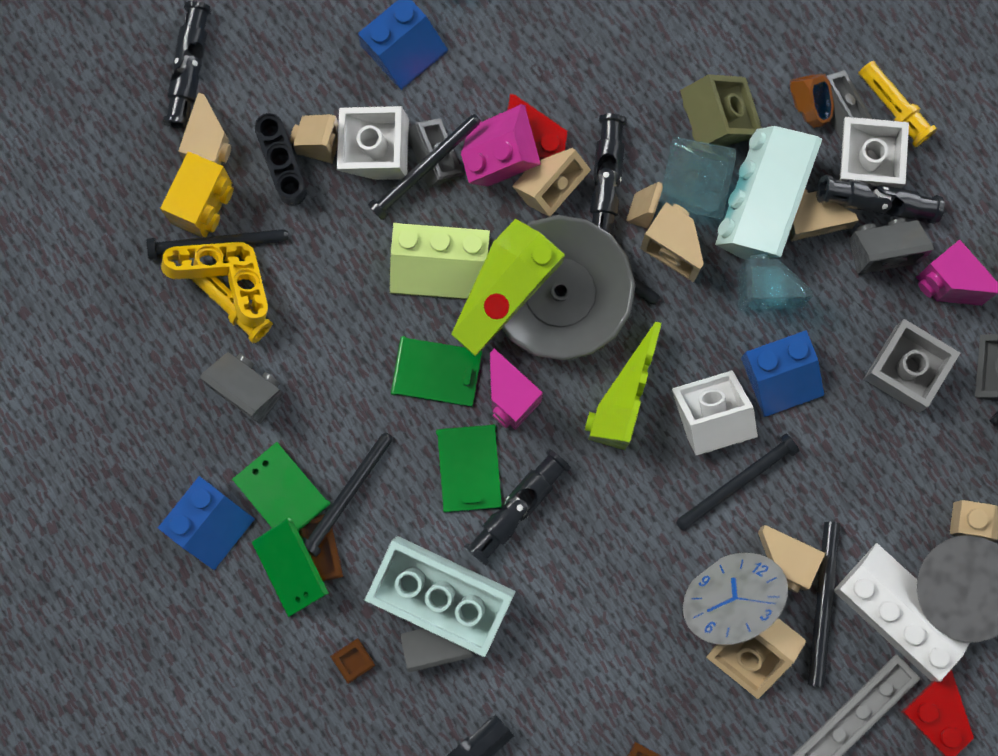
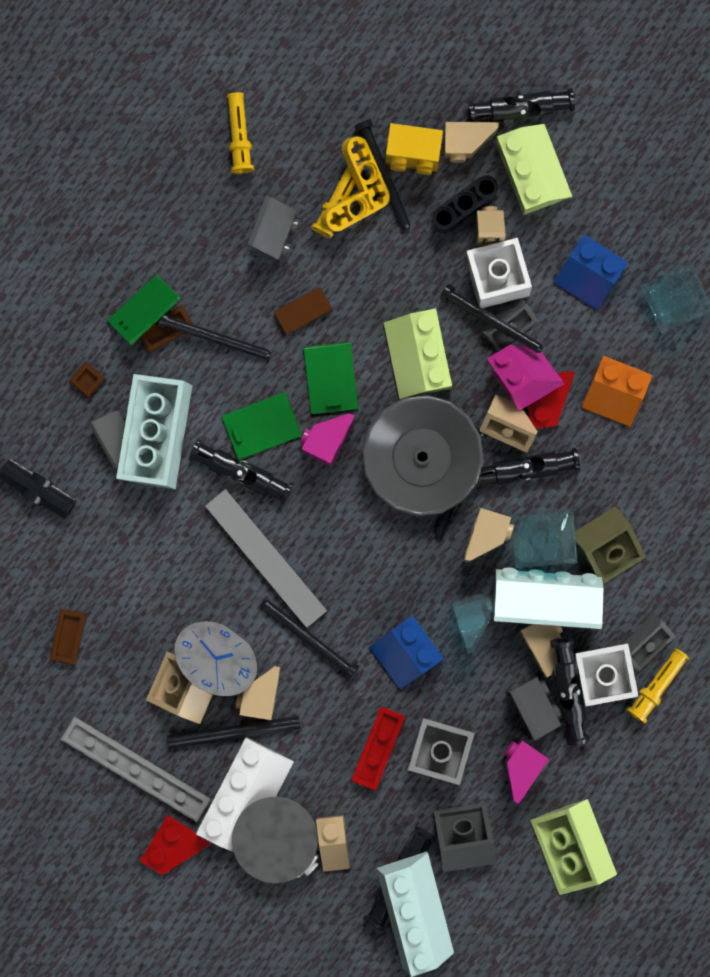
camera: 75 degrees right, 5 degrees up
blue slope [158,476,255,570] -> none
green container [232,442,330,532] -> none
lime wedge [451,219,565,356] -> none
lime wedge [584,322,662,450] -> none
tan slope [627,182,663,229] -> none
white slope [672,370,758,455] -> none
dark orange rock [790,74,834,128] -> none
none -> light grey tile [205,489,327,628]
none -> yellow pin [227,92,254,174]
none -> reddish brown tile [274,287,333,335]
none -> red plate [351,706,405,791]
none -> yellowish green slope [495,124,572,215]
none -> orange slope [581,356,652,427]

